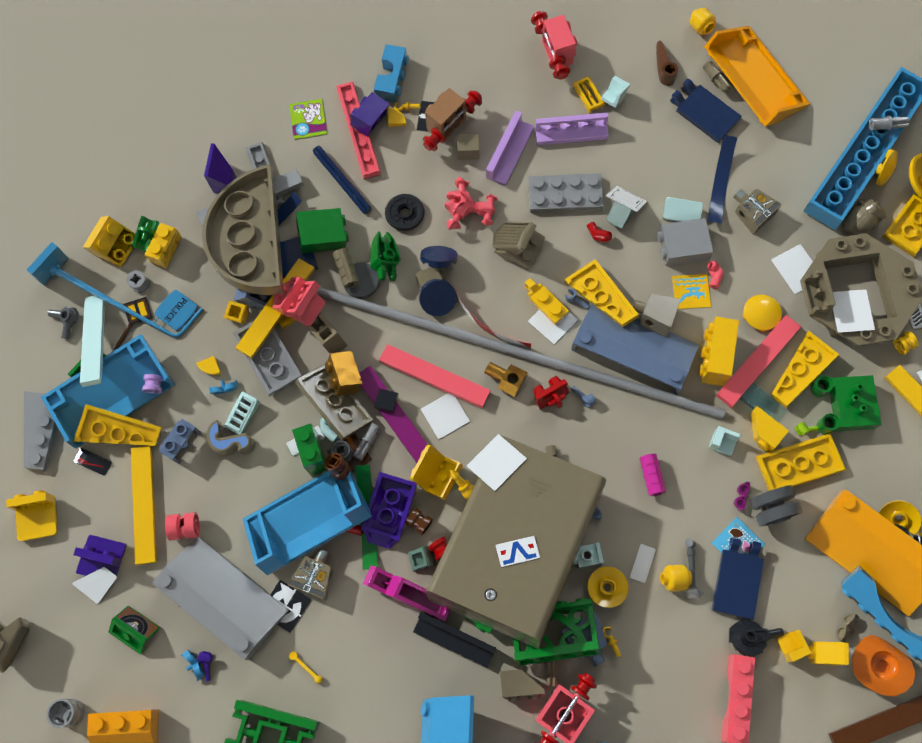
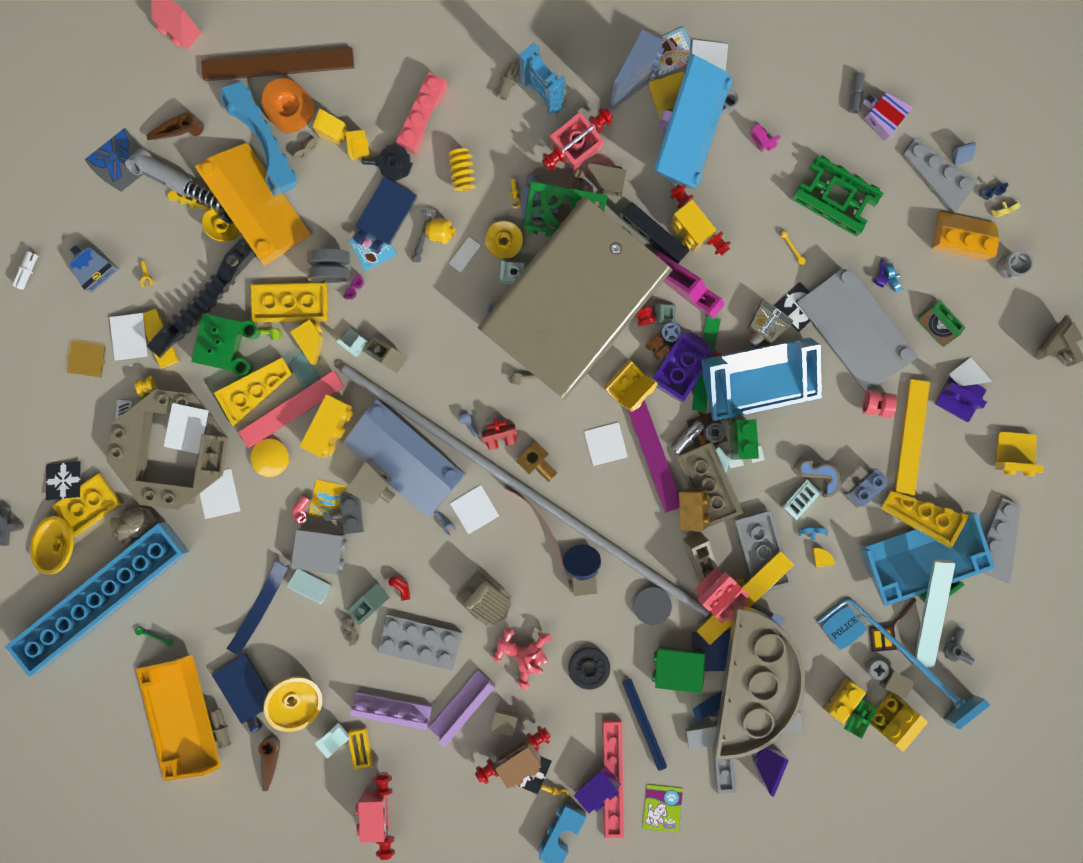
camera: 170 degrees left, 15 degrees up
black sticker [74,448,112,475] -> none
lavender wheel [142,374,163,394] -> none
yellow brick [224,300,249,324] -> none
reddish brown wheel [324,453,351,480] -> none
dark tan axle [333,248,360,289] -> none
green hinge [370,231,401,281] -> none
black tile [374,388,399,413] -> none
coral tile [379,344,491,408] -> none
yellow tile [388,108,406,127] -> none
dark blue tile [420,246,458,268] -> none
yellow bar [450,470,474,499] -> none
white sticker [467,434,527,491] -> none
white sticker [496,536,540,567] -> none
yellow hinge [524,278,569,325] -> none
yellow wing [564,259,639,327] -> none
white sticker [606,186,647,212] -> none
dark pink axle [639,454,666,497] -> none
yellow head [689,7,716,35] -> none
dark tan torso [733,189,782,235] -> none
light grey axle [869,116,909,131] -> none
yellow dish [876,149,898,186] -> none
none -> green hinge [135,627,173,647]
none -> black piece [146,238,256,358]
none -> yellow dish [263,676,322,732]
none -> dark grey plate [323,495,364,534]
none -> dark tan piece [340,617,359,646]
none -> dark tan slope [363,335,408,373]
none -> yellow piece [448,148,476,191]
none -> sand blue wheel [660,322,681,343]
none -> yellow brick [670,184,731,256]
none -> dark tan panel [880,668,914,699]

